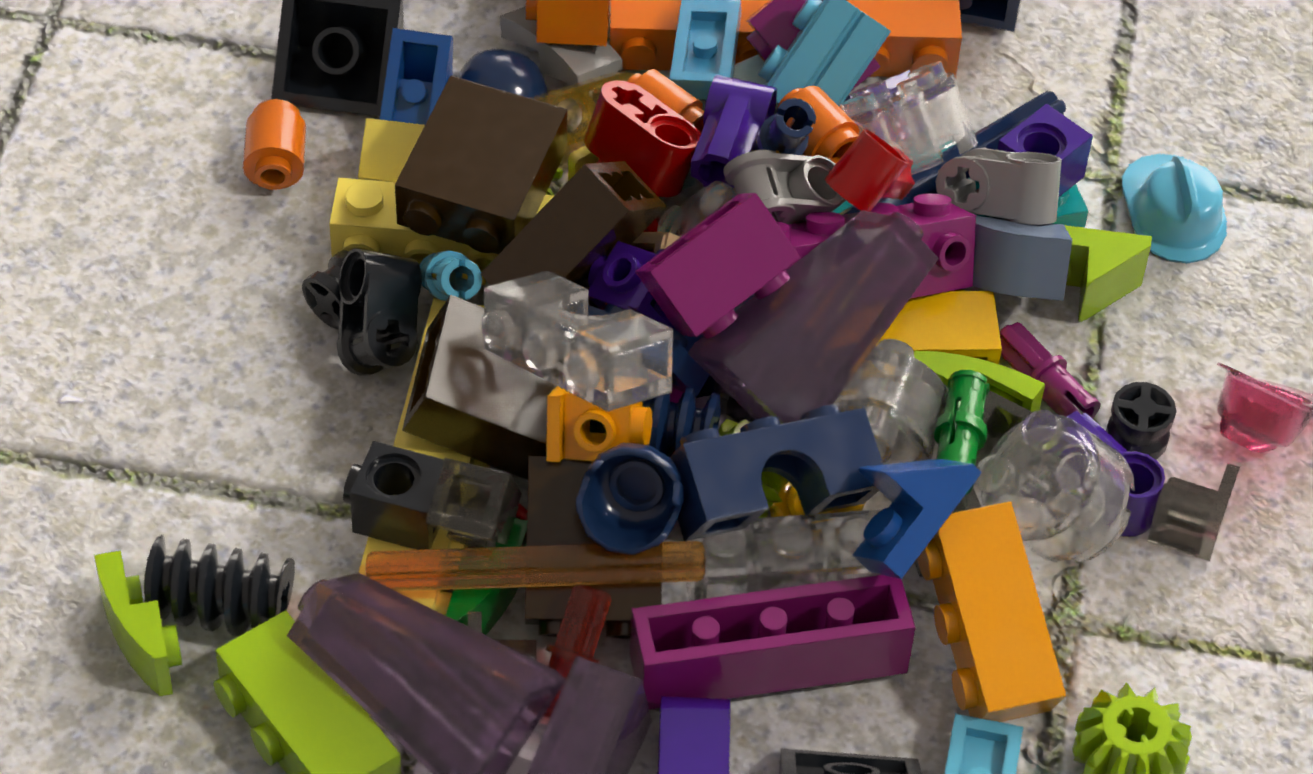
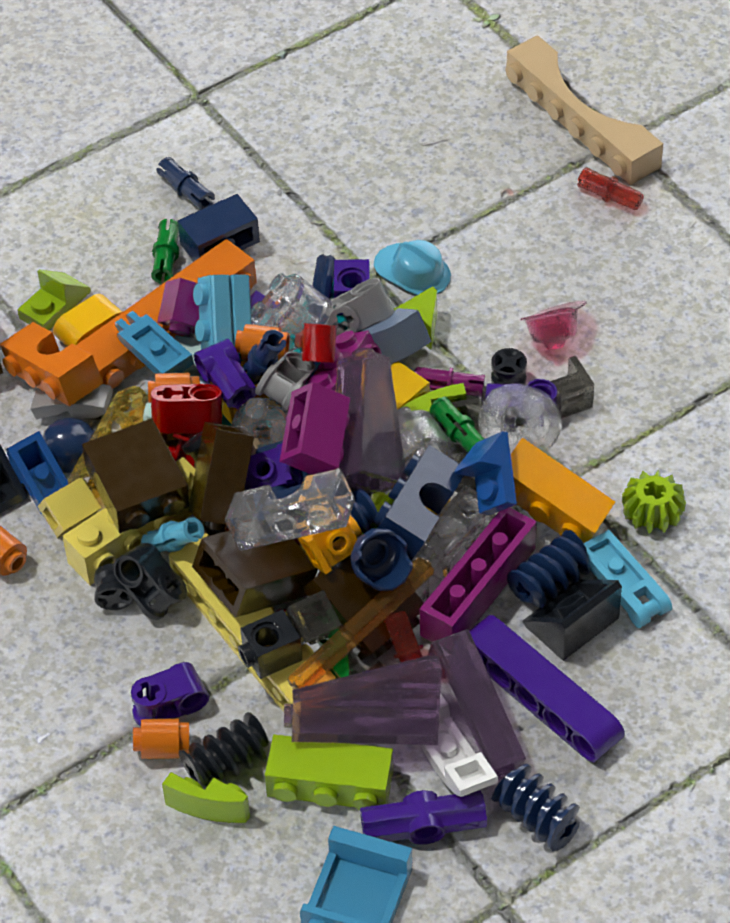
camera: 40 degrees left, 0 degrees up
none -> dark purple piece [130,662,210,726]
none -> orange brick [133,718,189,759]
none -> dark blue piece [507,530,591,608]

